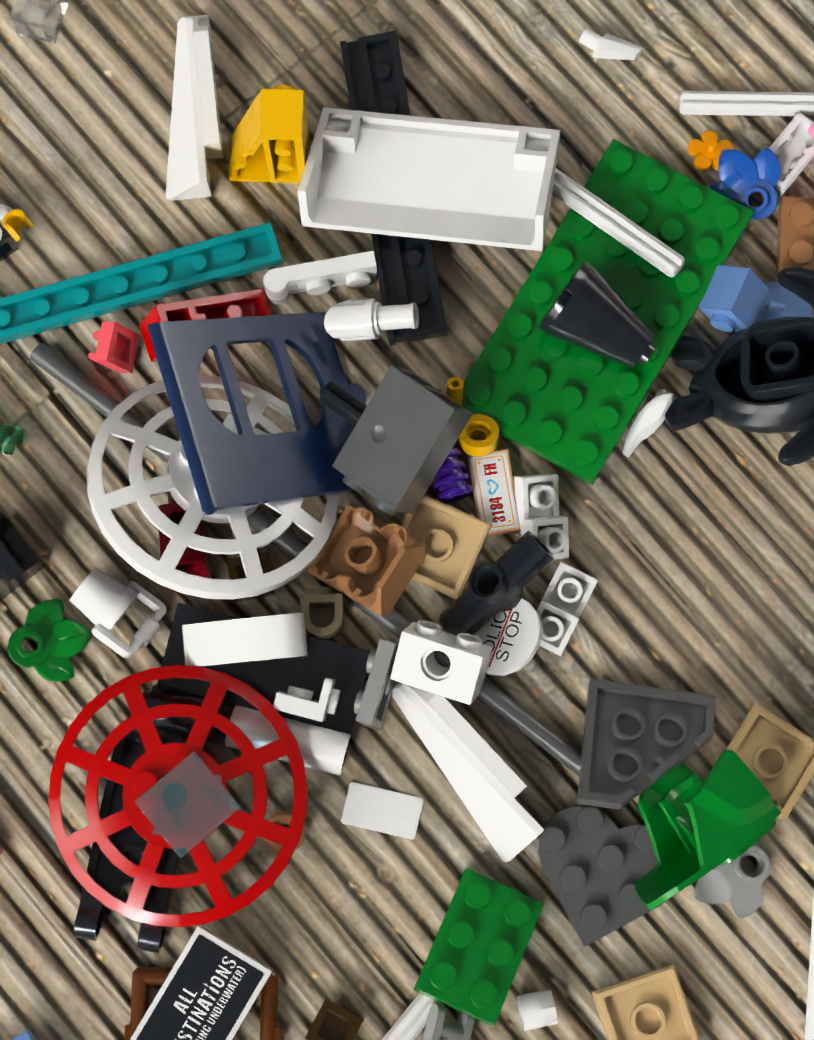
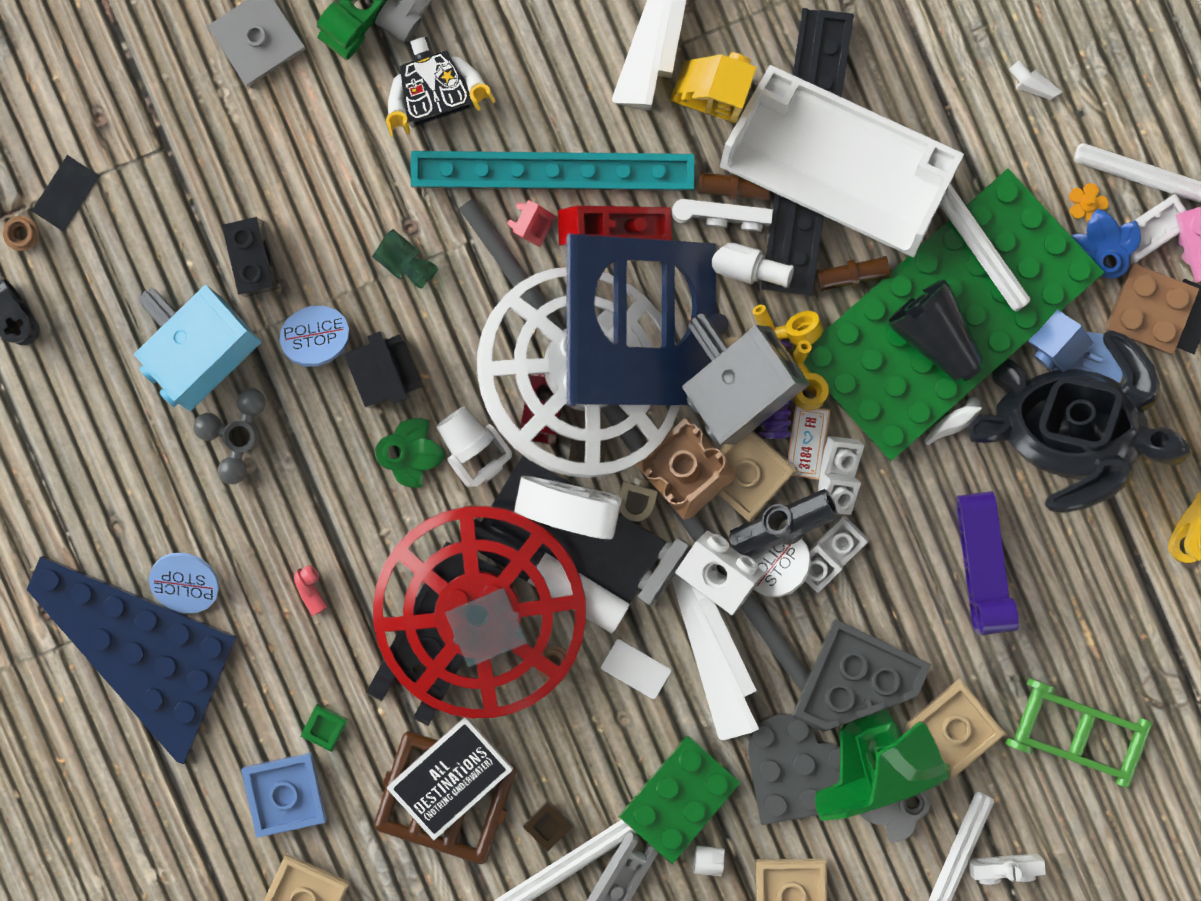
camera: 20 degrees right, 10 degrees up
white bracket [273,677,341,722] -> none
none -> green tile [300,704,348,752]
none -> reddish brown pin [698,171,770,201]
none -> yellow plate [752,305,823,345]
none -> reddish brown pin [816,256,891,292]
none -> dark purple beam [956,491,1019,635]

